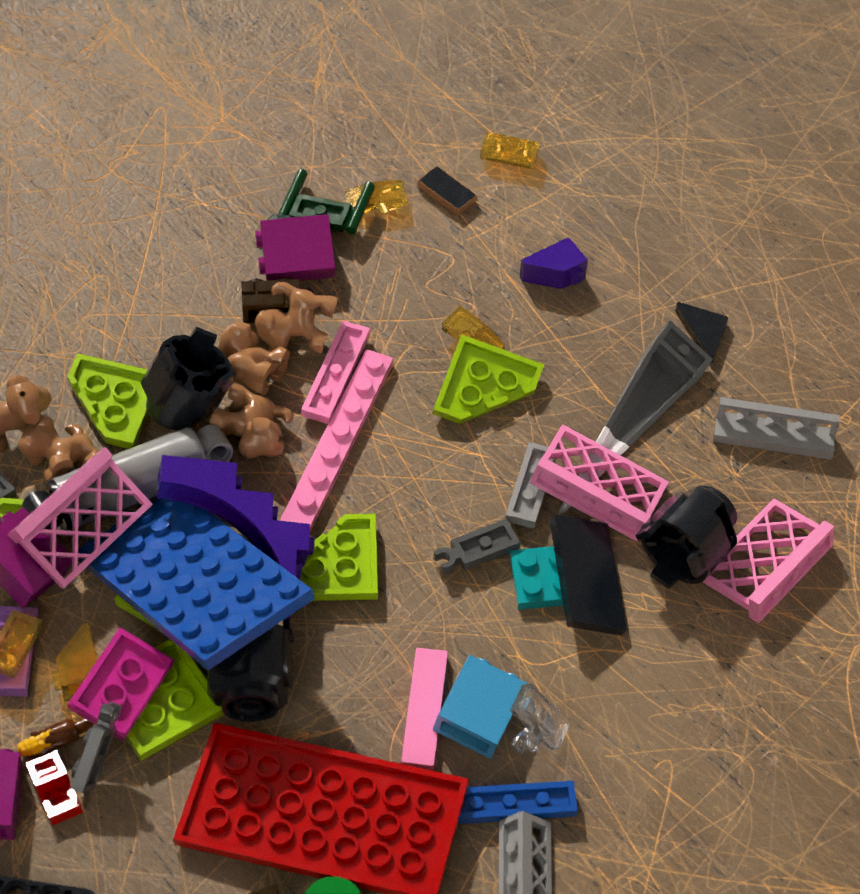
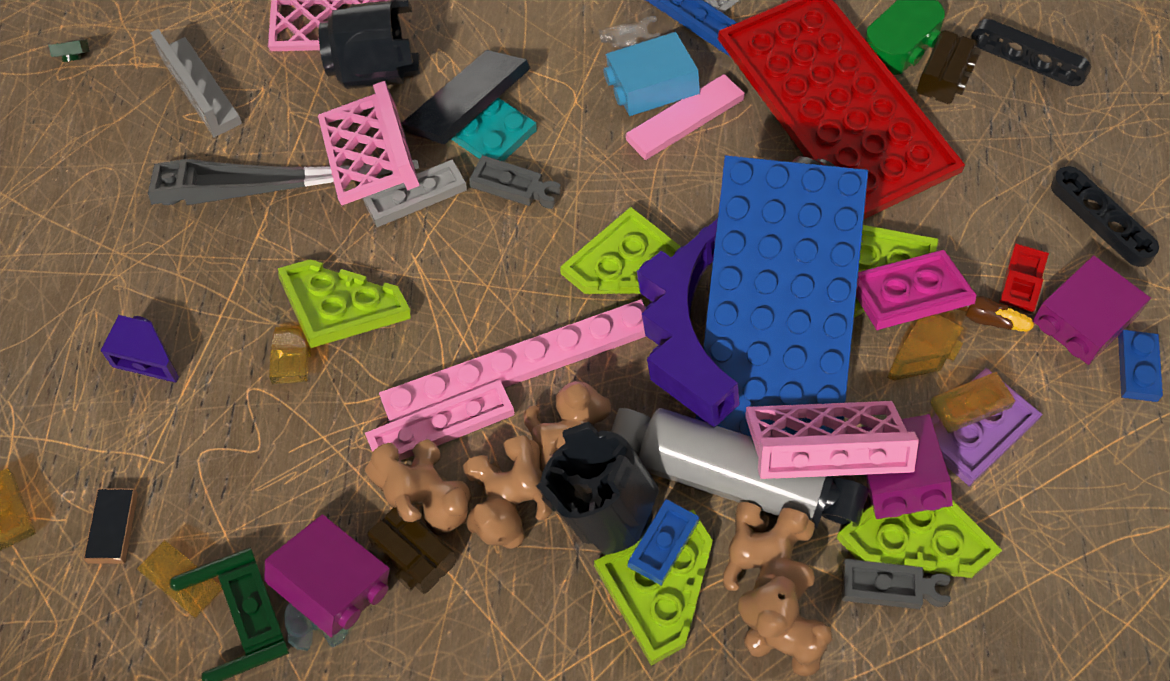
camera: 130 degrees left, 5 degrees up
dark grey plate [70,701,122,793] -> none
black tile [675,302,729,362] -> none
none -> blue plate [628,499,700,586]

